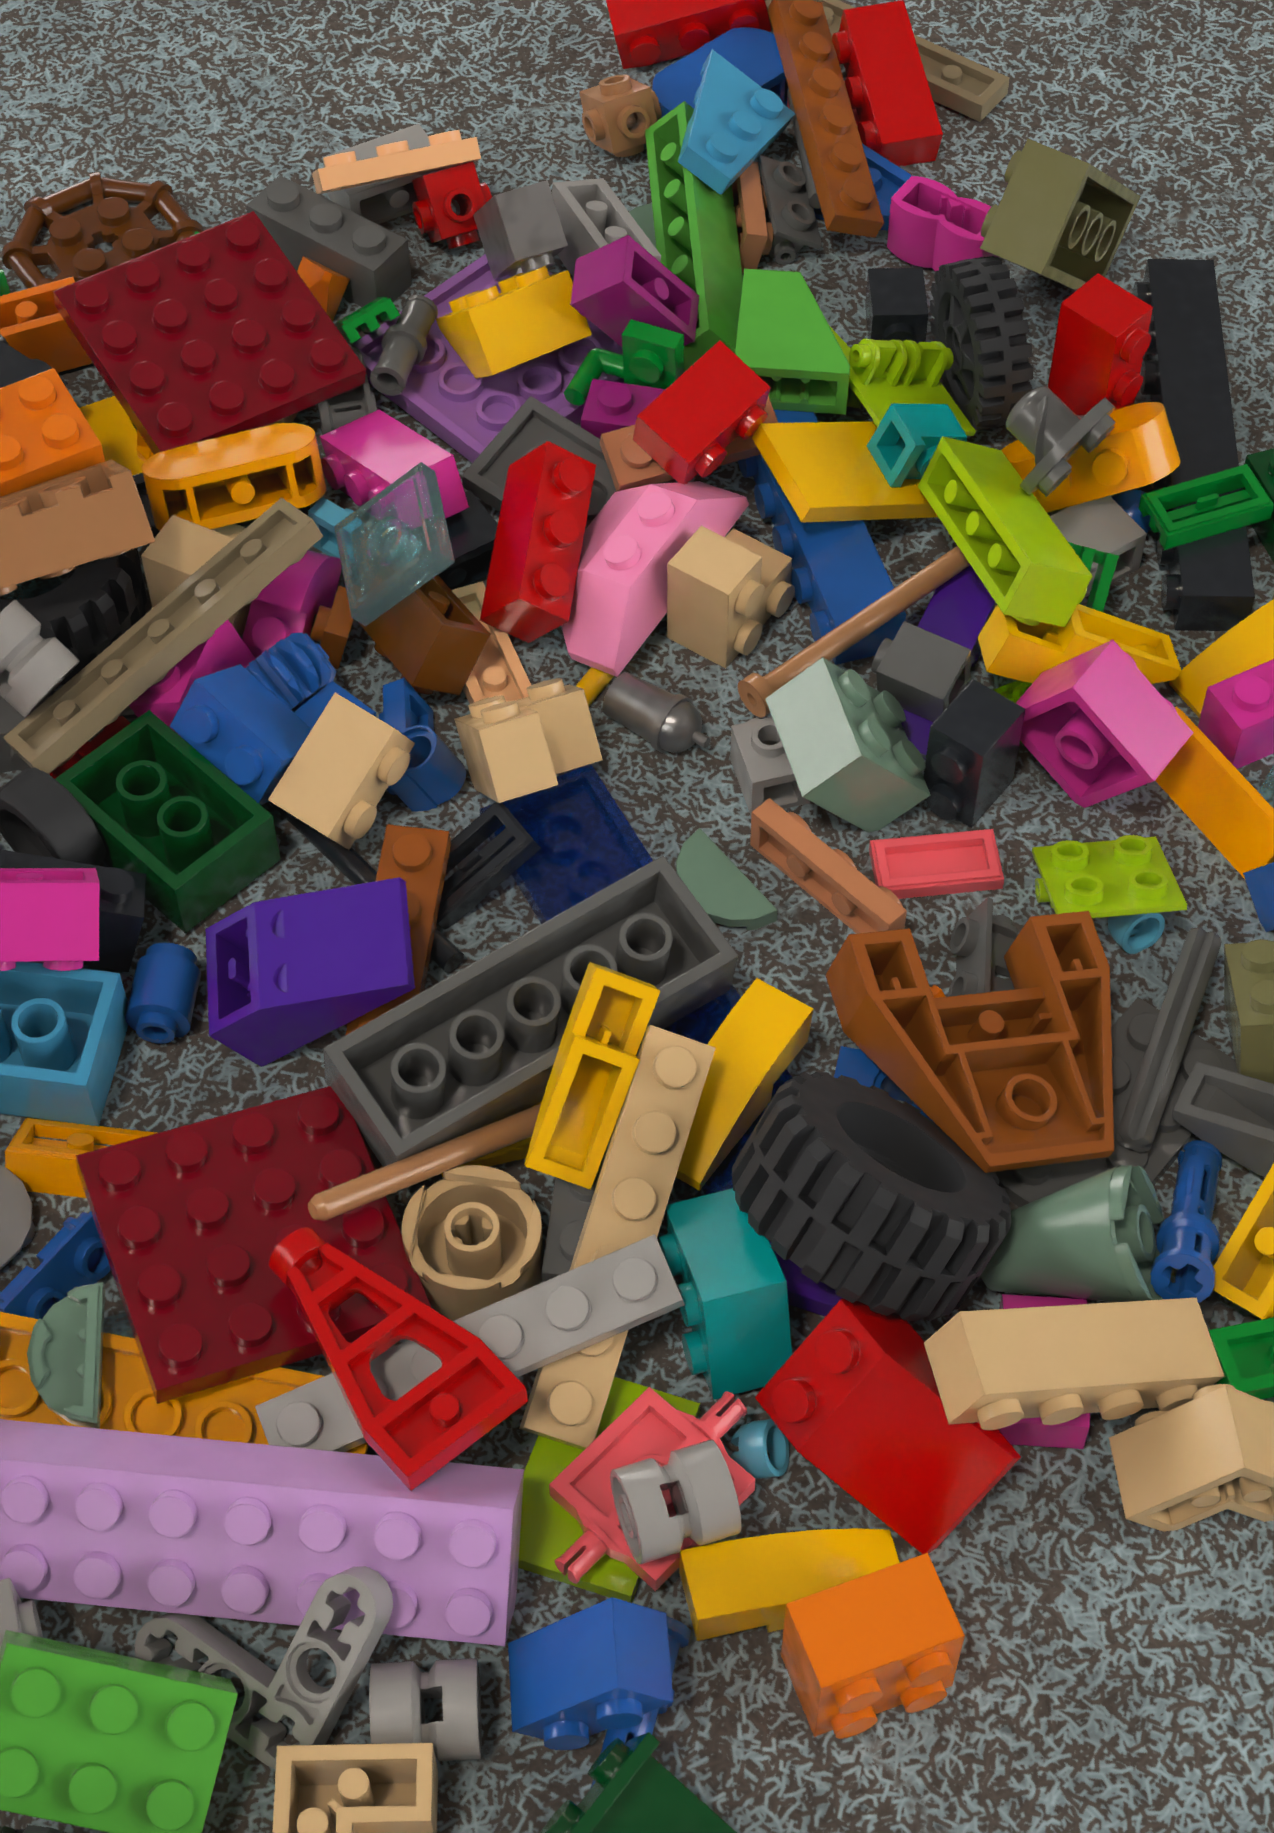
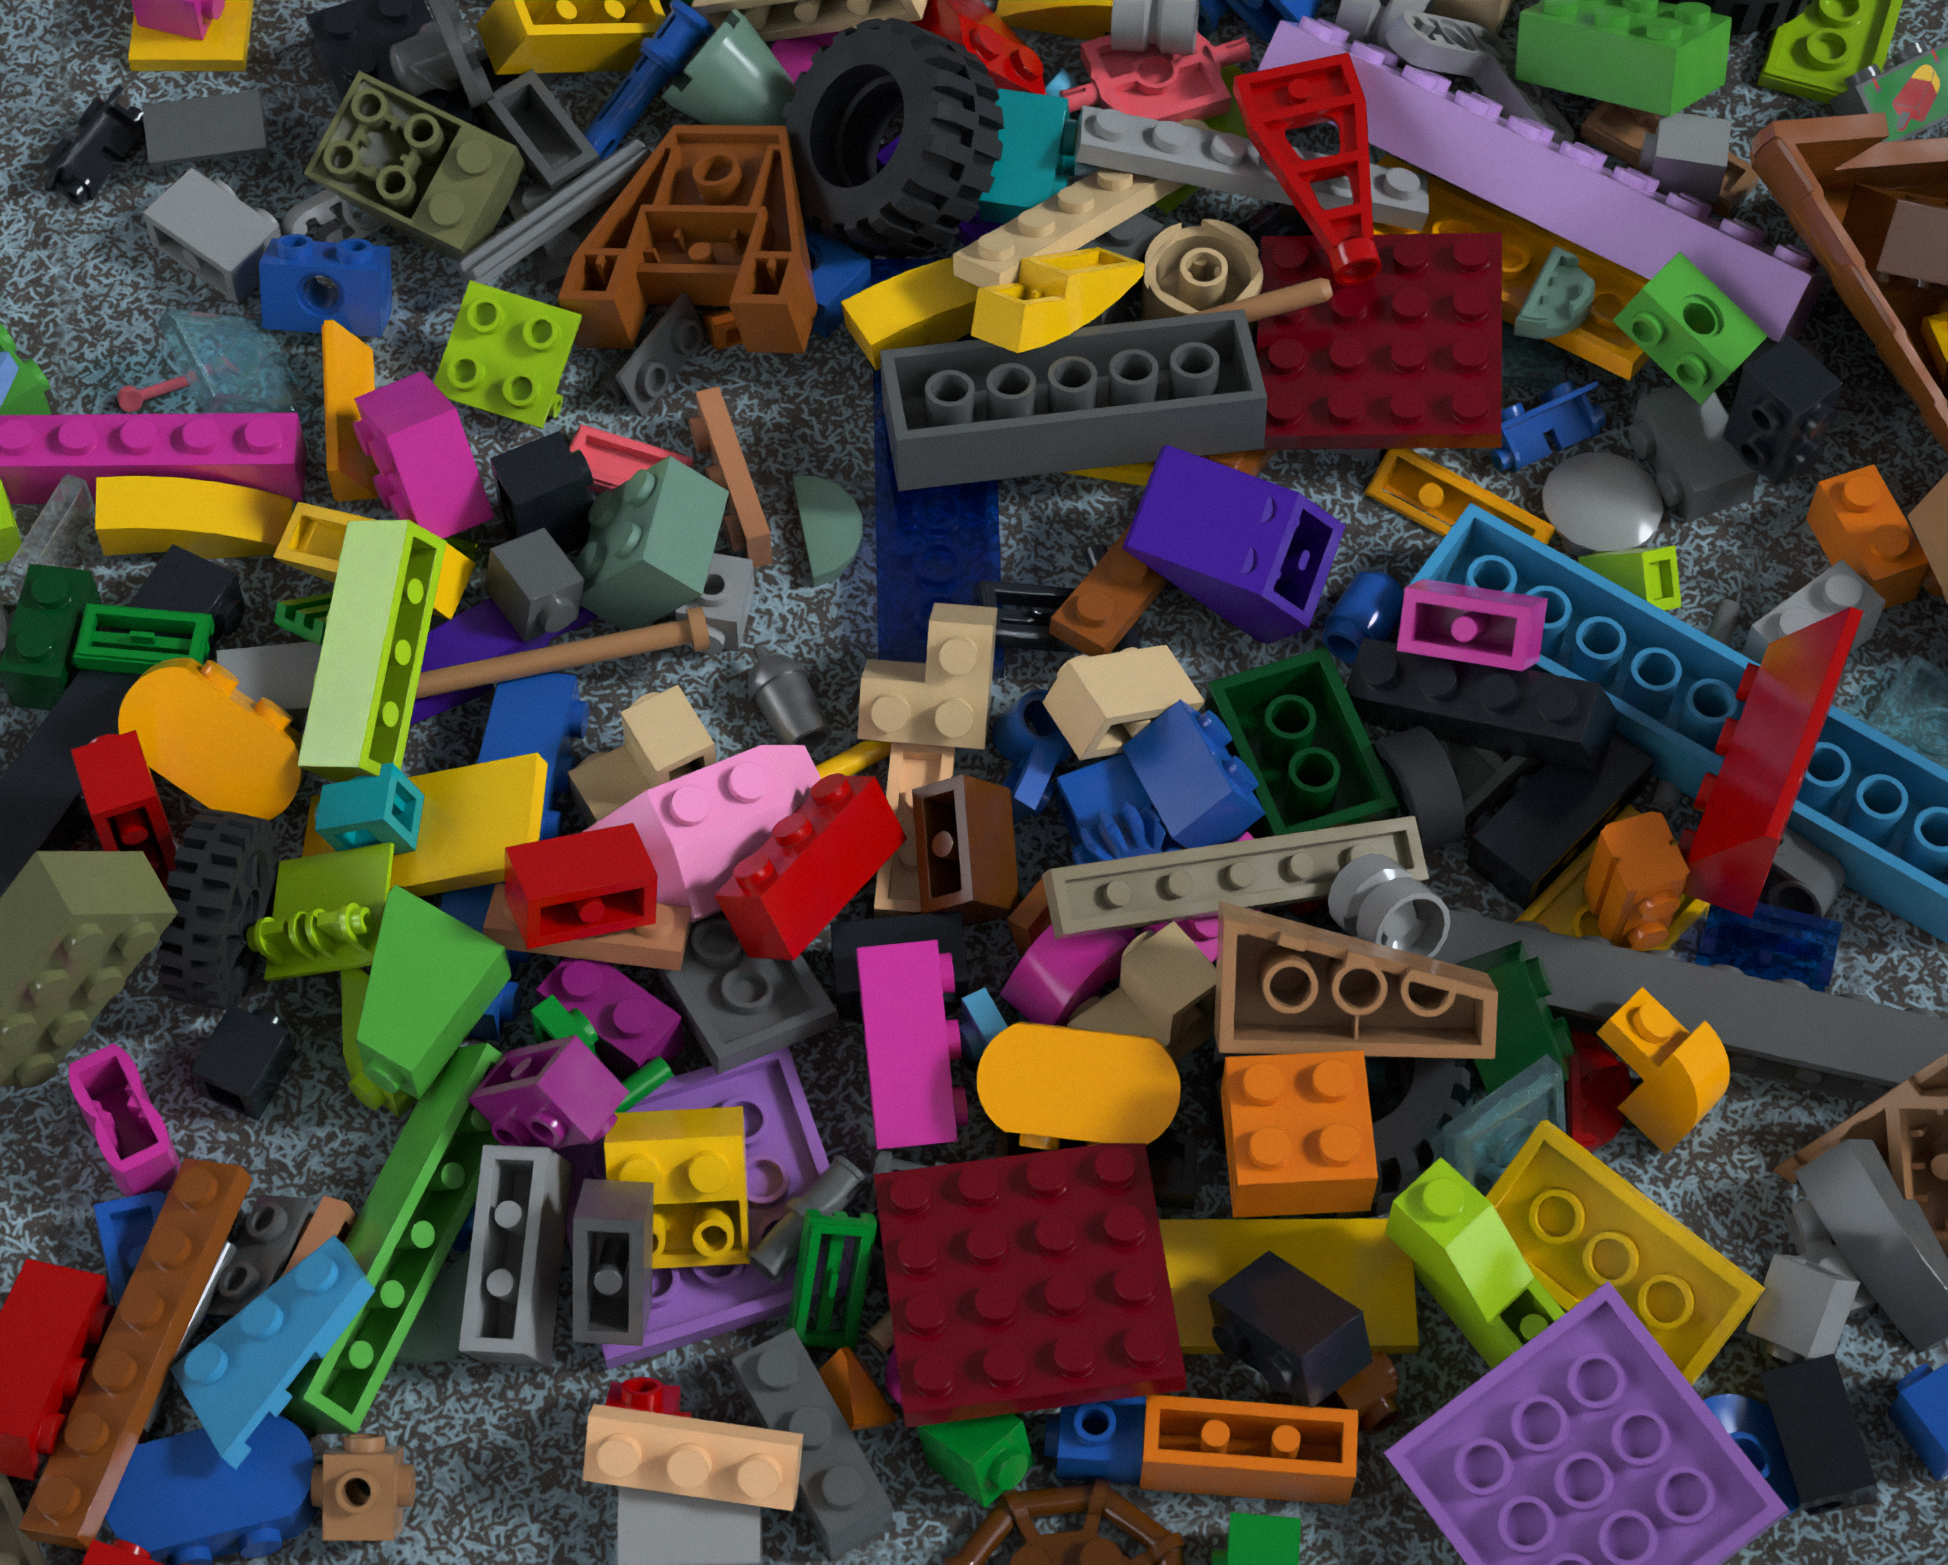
camera: 155 degrees left, 5 degrees up
clear light blue plate [334,462,455,626] -> none
dark grey plate [1006,386,1116,497] -> none

